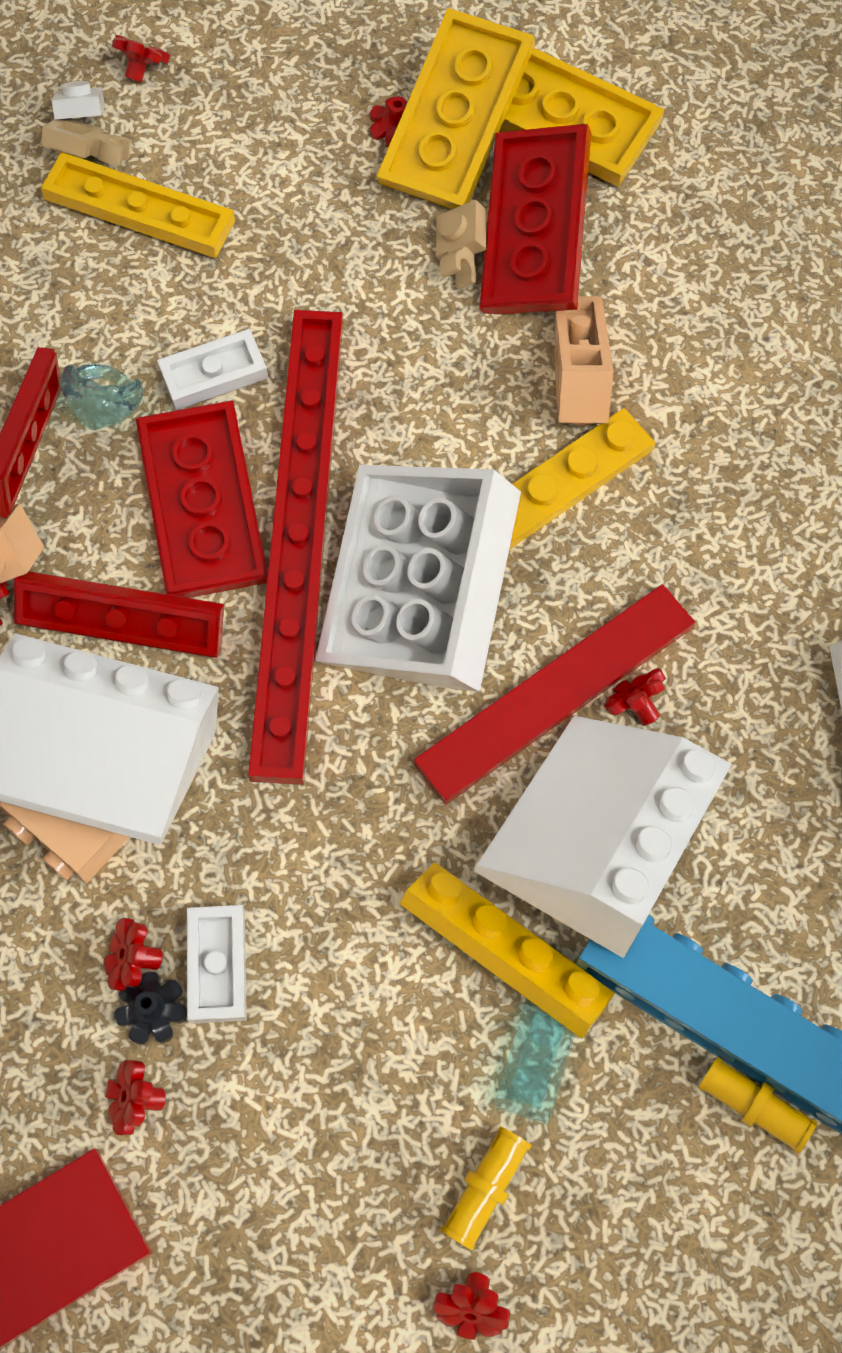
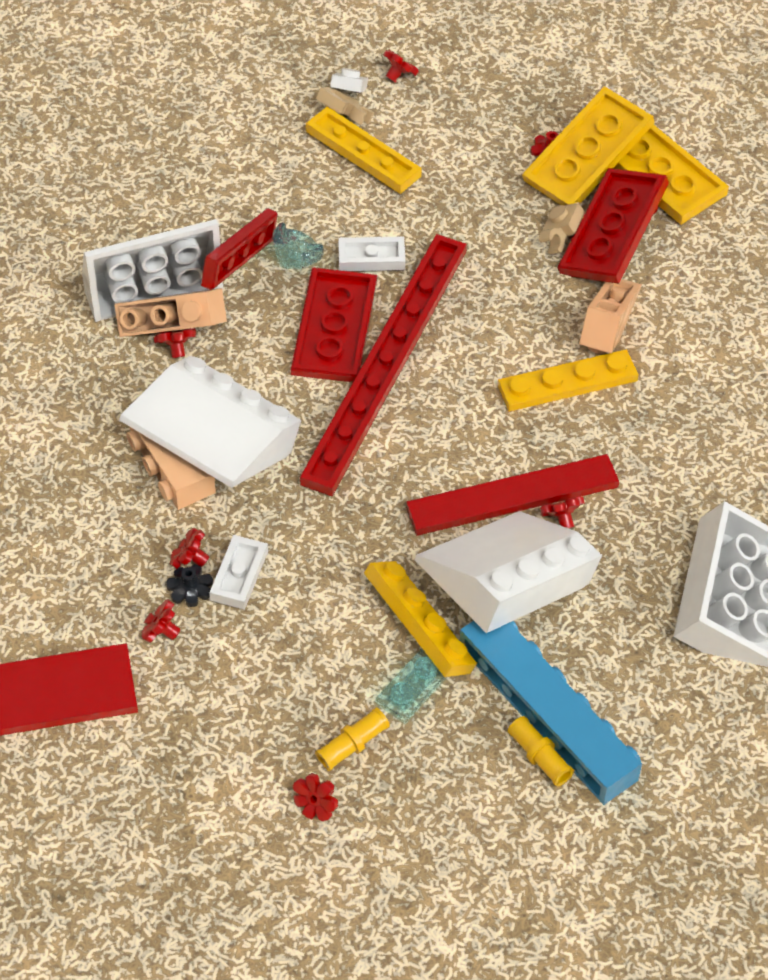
camera: 20 degrees right, 15 degrees down
red tile [14,571,224,658] -> none
white slope [315,465,521,692] -> none

